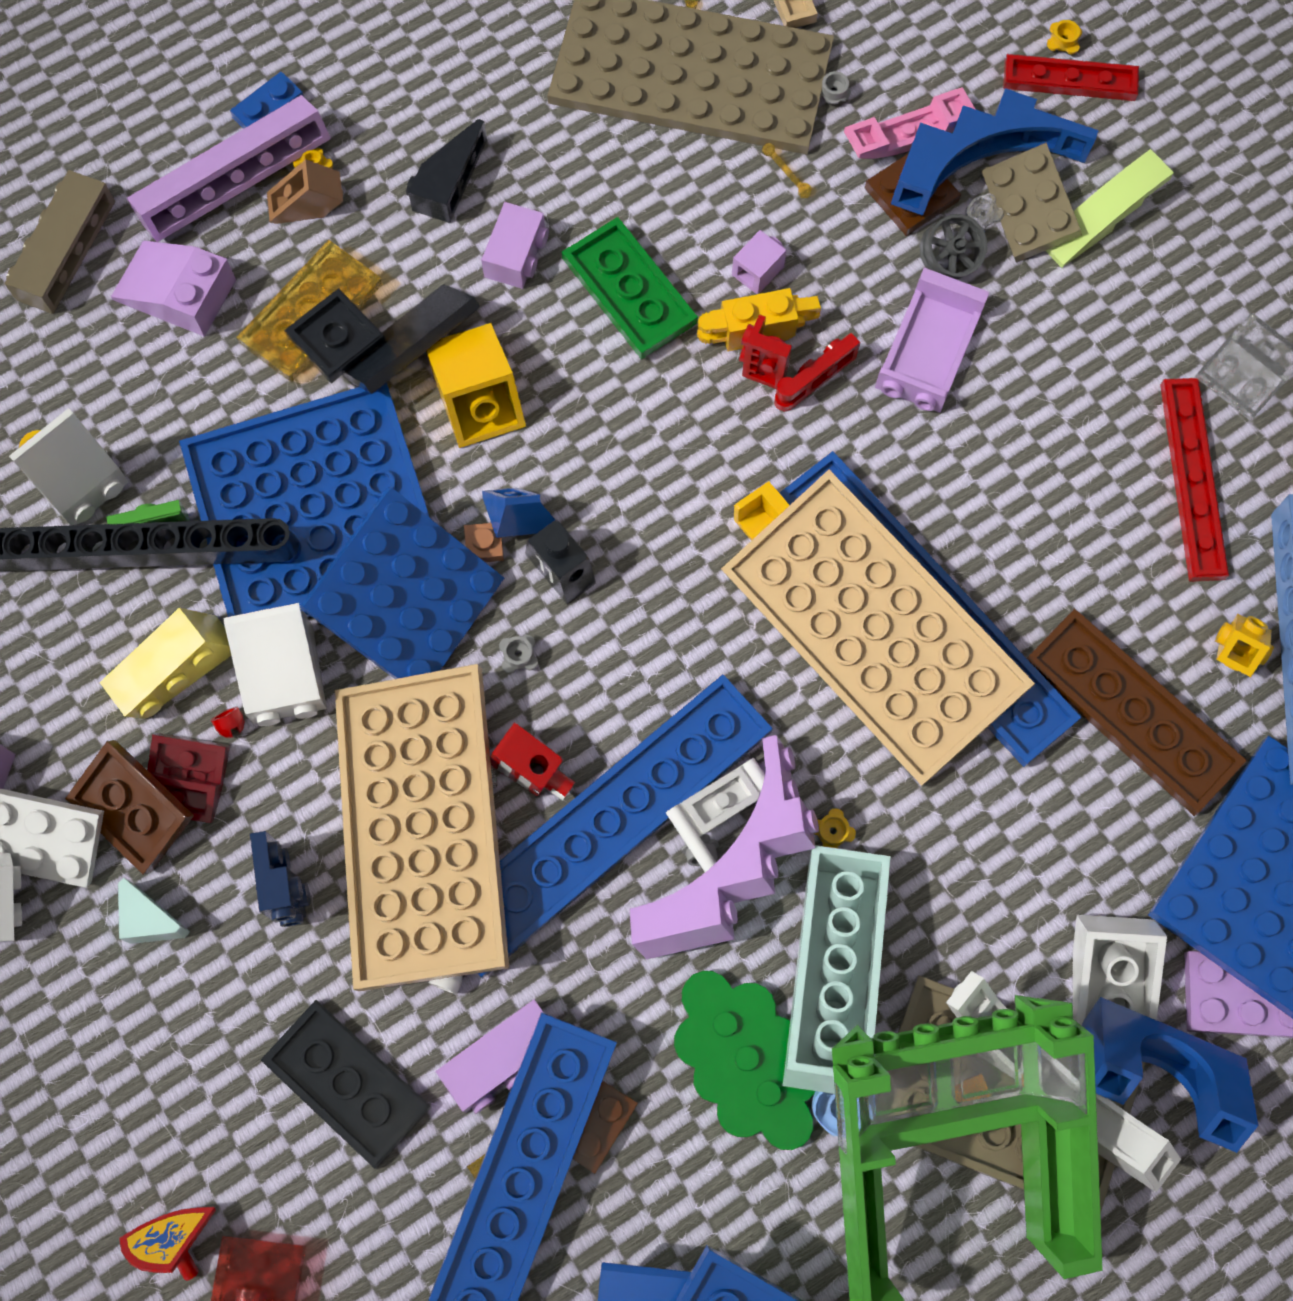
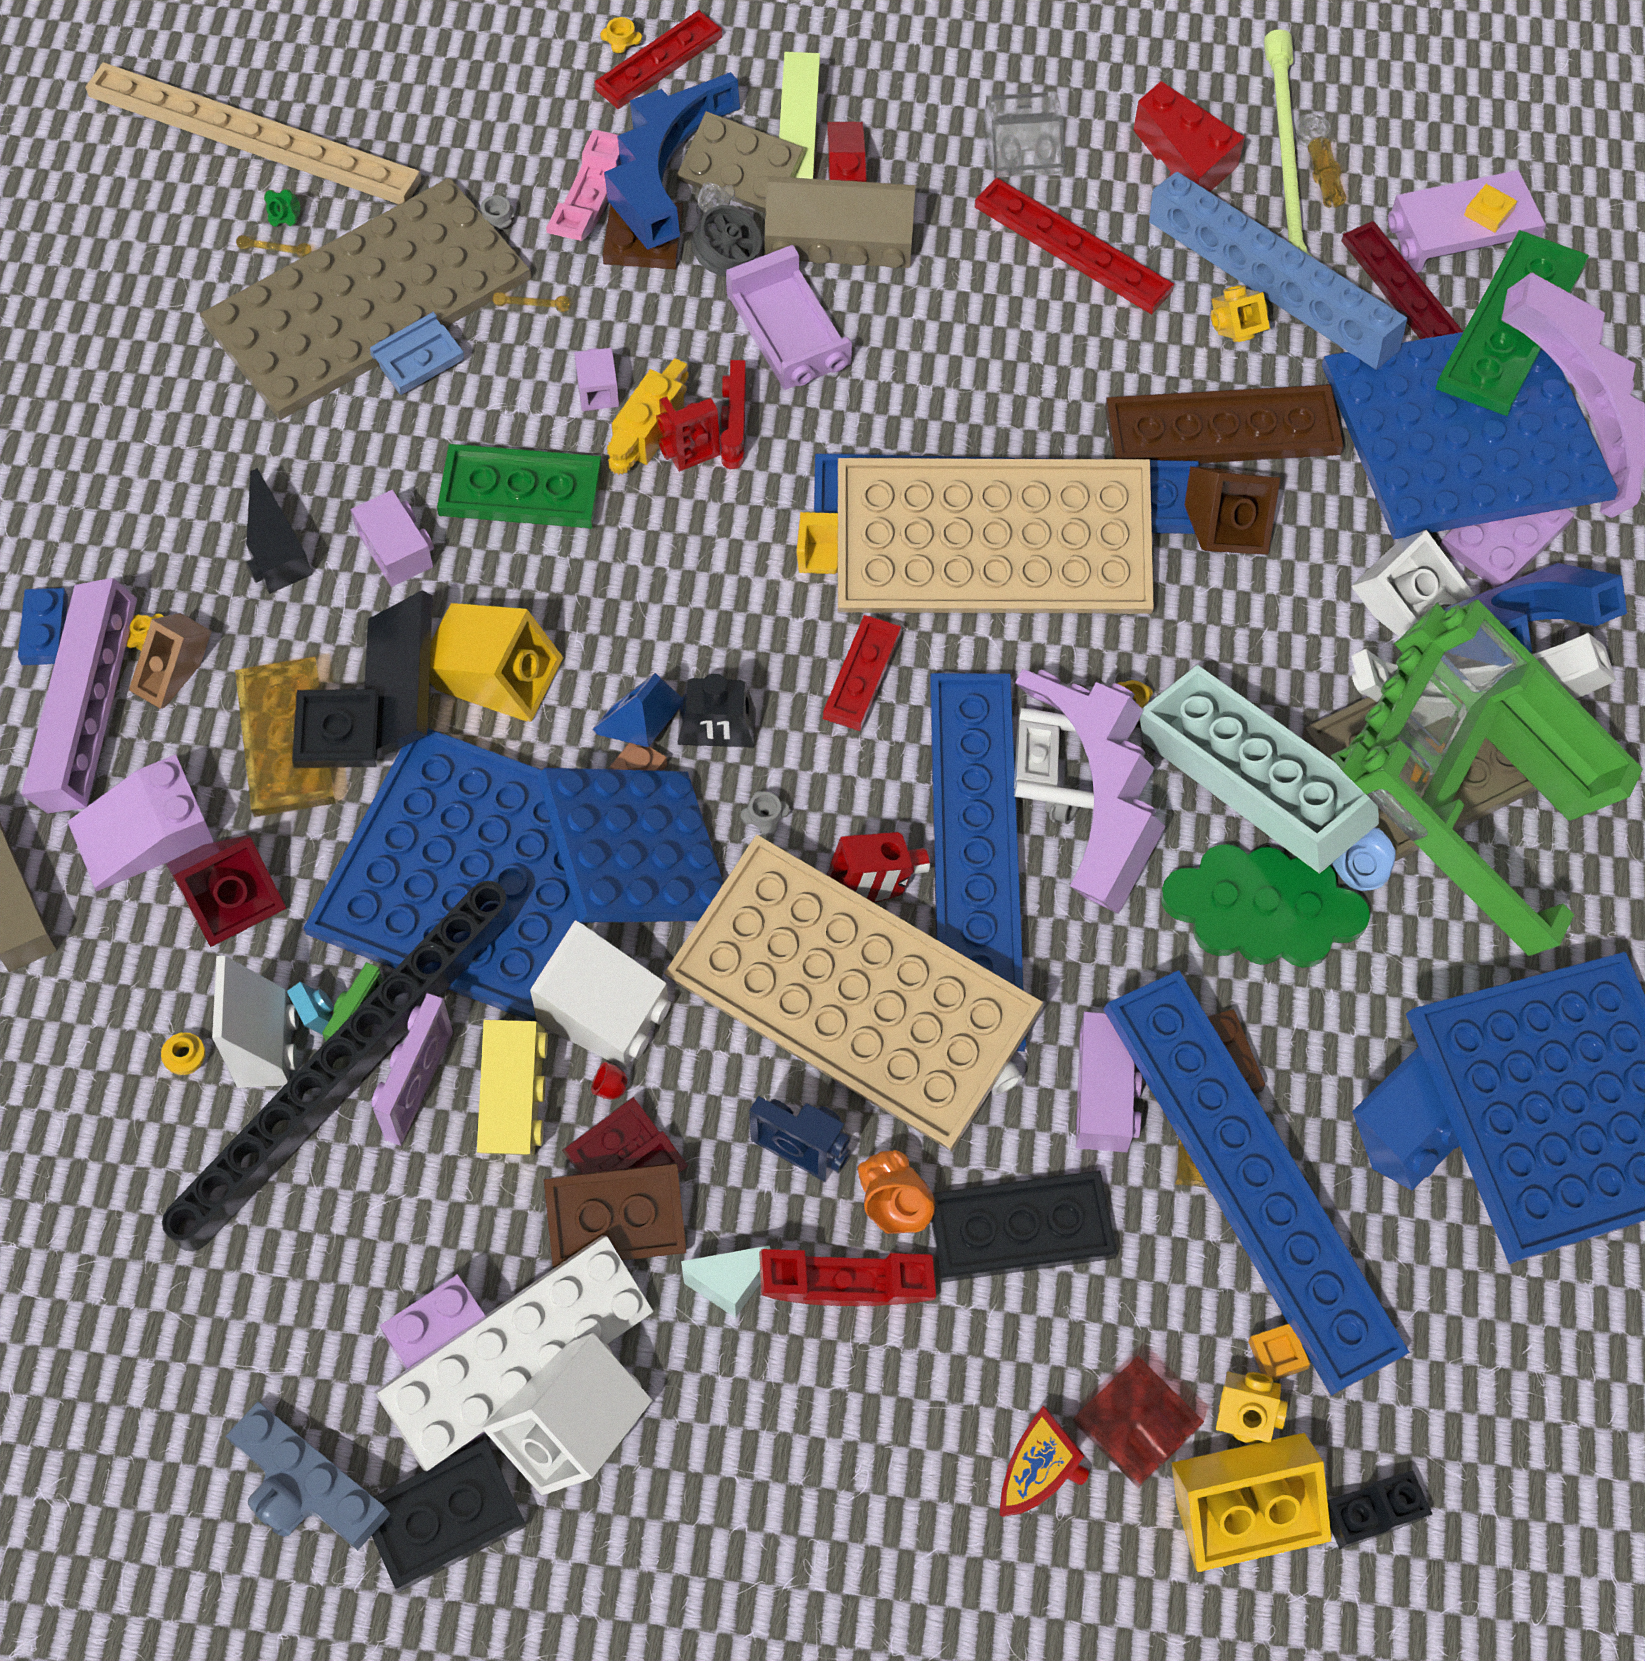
camera: 50 degrees left, 10 degrees down
none -> dark red slope [166,835,287,947]
none -> medium azure plate [287,982,334,1035]
none -> medium blue plate [370,312,464,395]
none -> lavender plate [371,993,453,1146]
none -> red slope [759,1249,936,1306]
none -> dark tan slope [765,176,916,268]
none -> red plate [823,615,901,731]
none -> red slope [827,122,866,182]
none -> orange hair [857,1150,935,1234]
none -> reddish brown slope [1184,466,1280,555]

